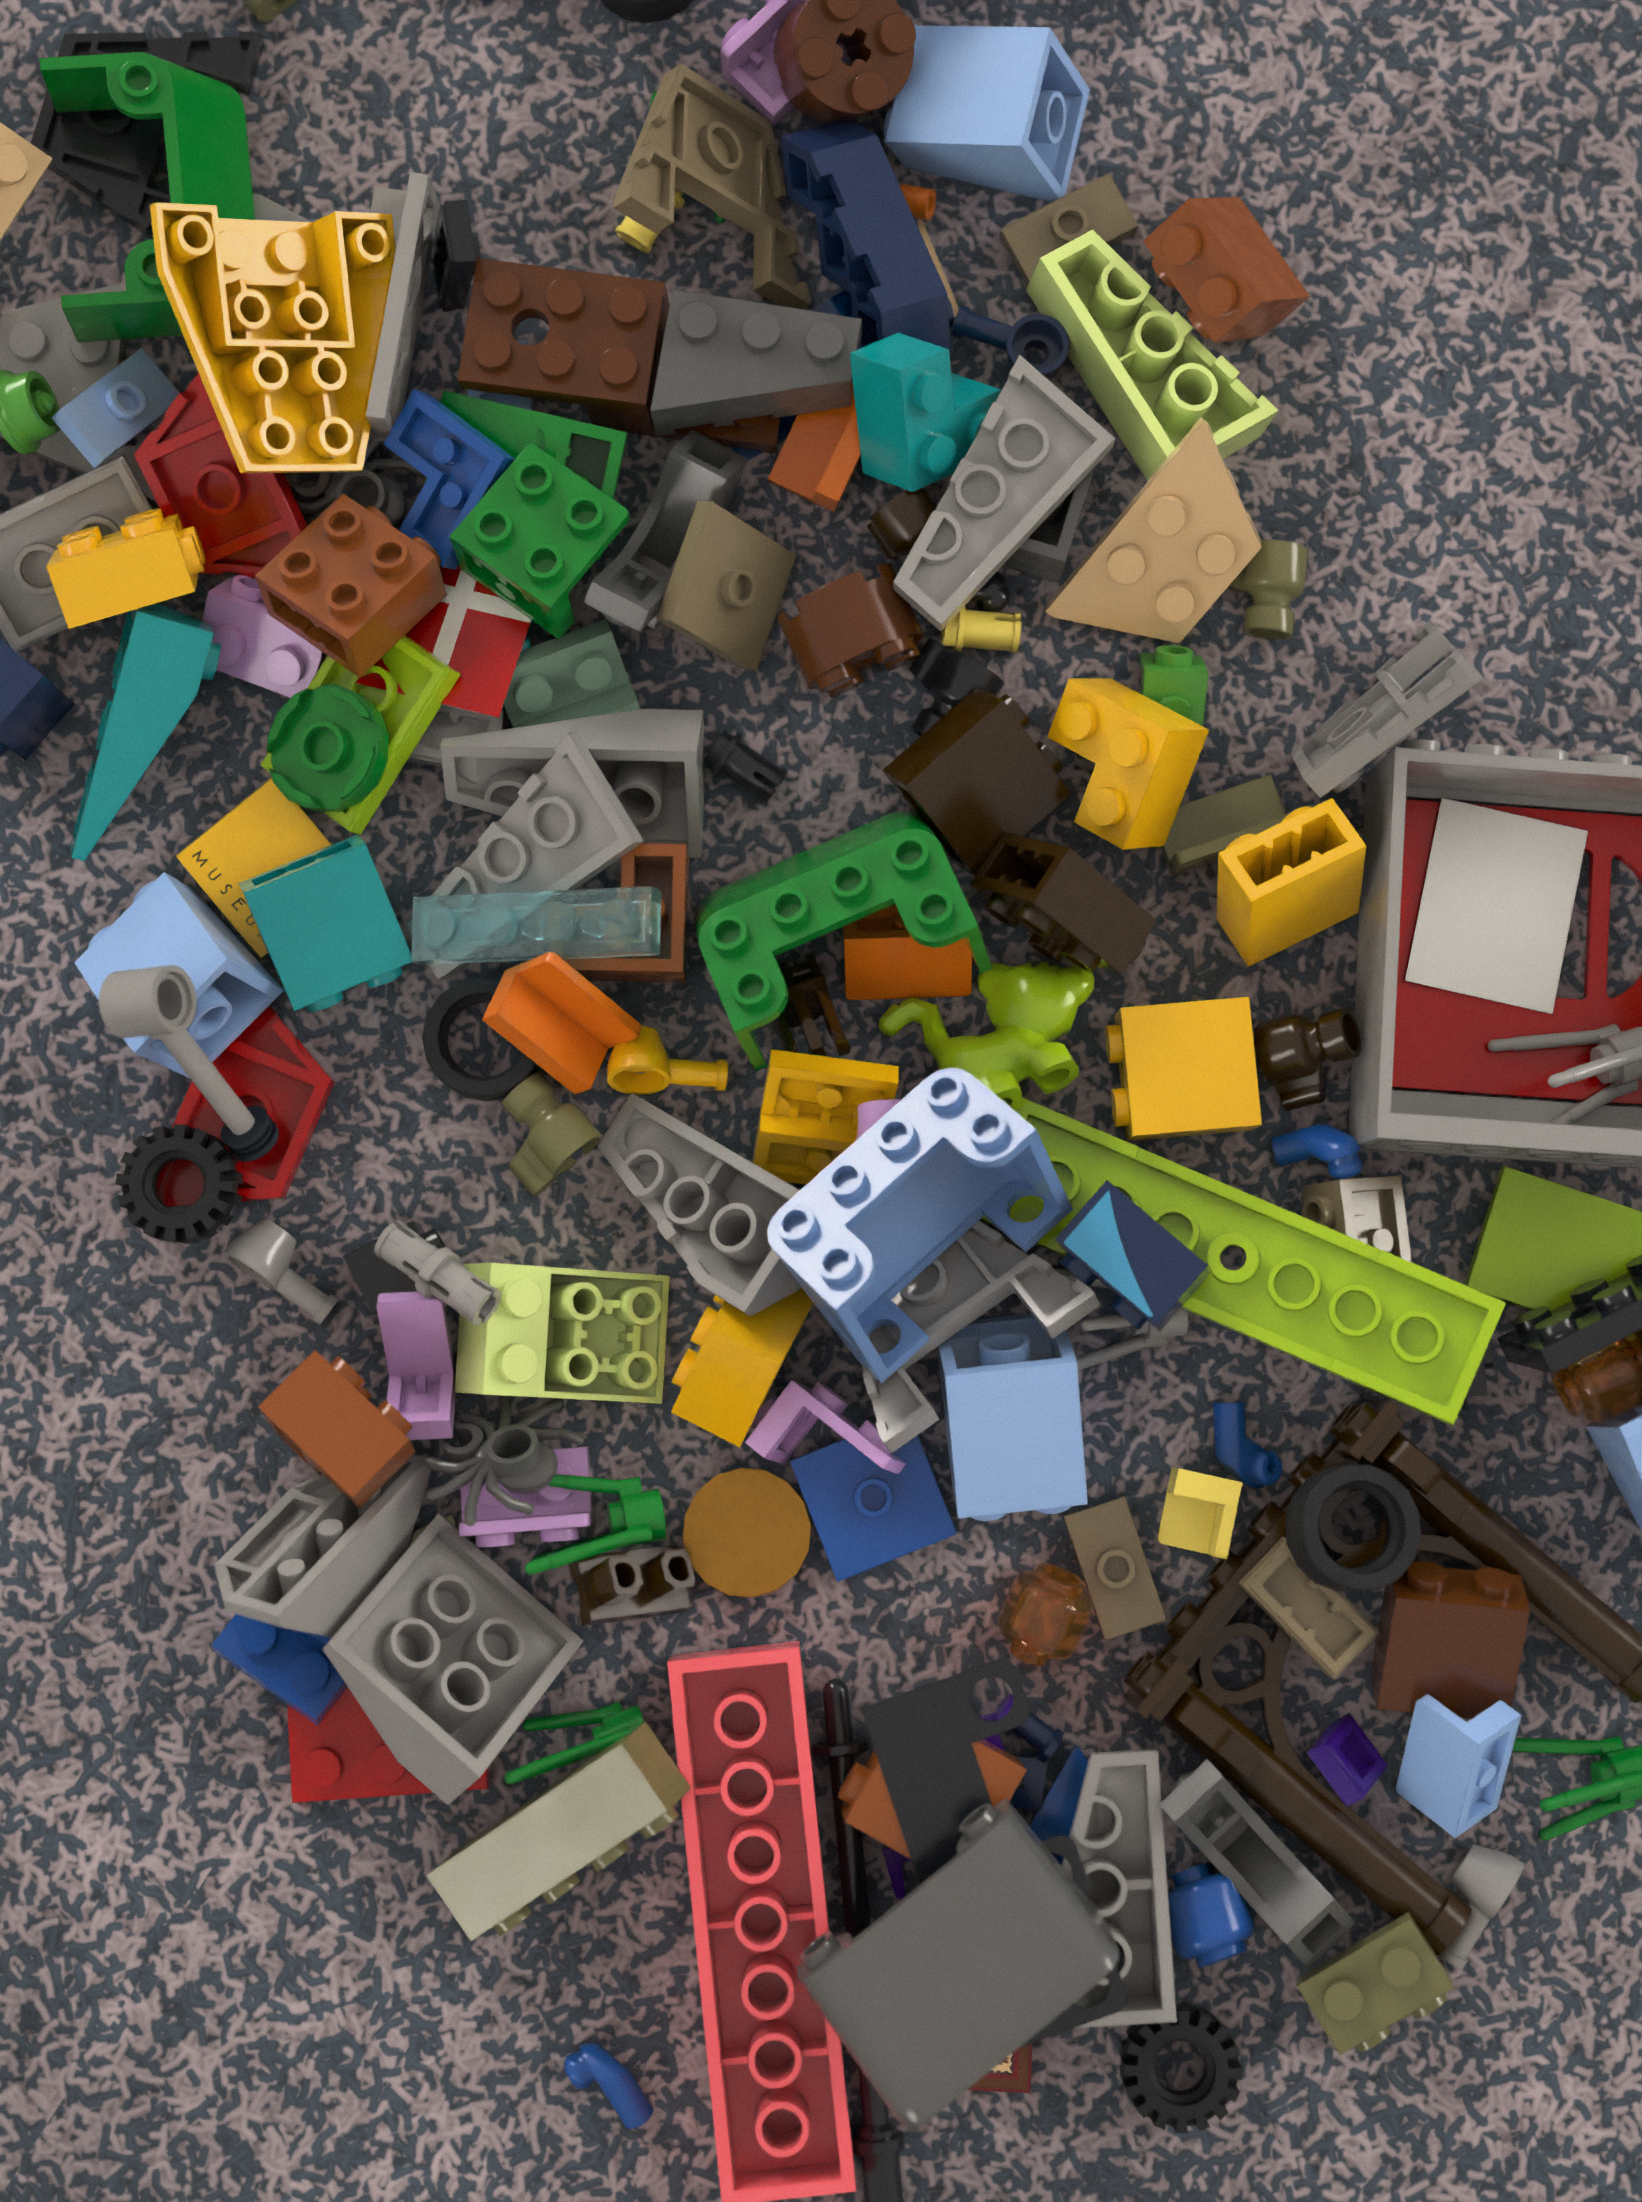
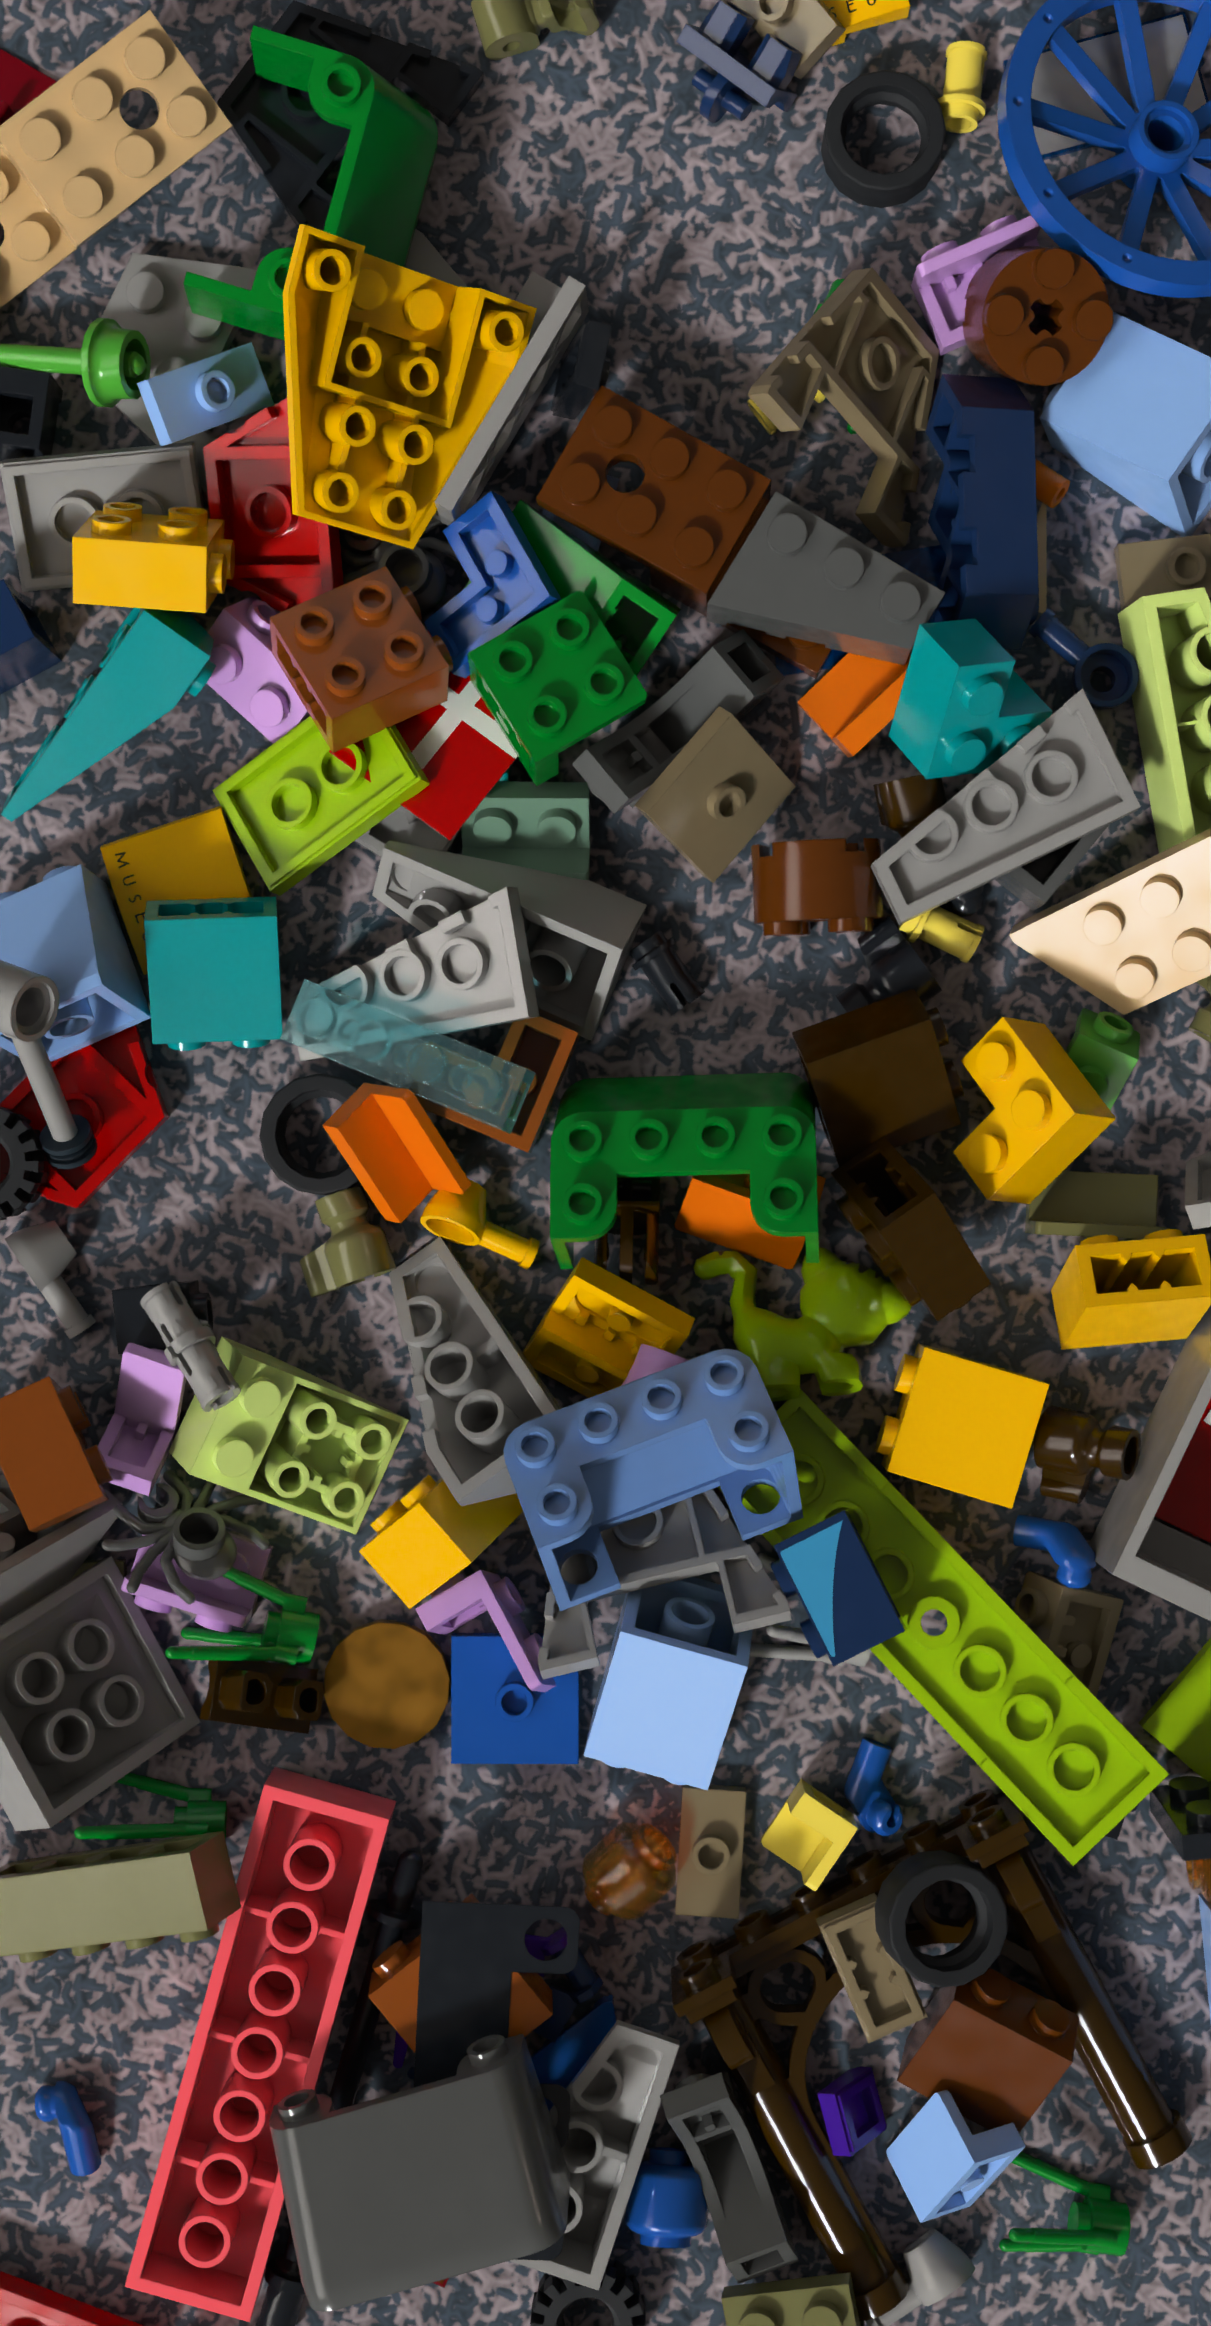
camera: 20 degrees right, 5 degrees up
green tile [267,684,389,812] -> none

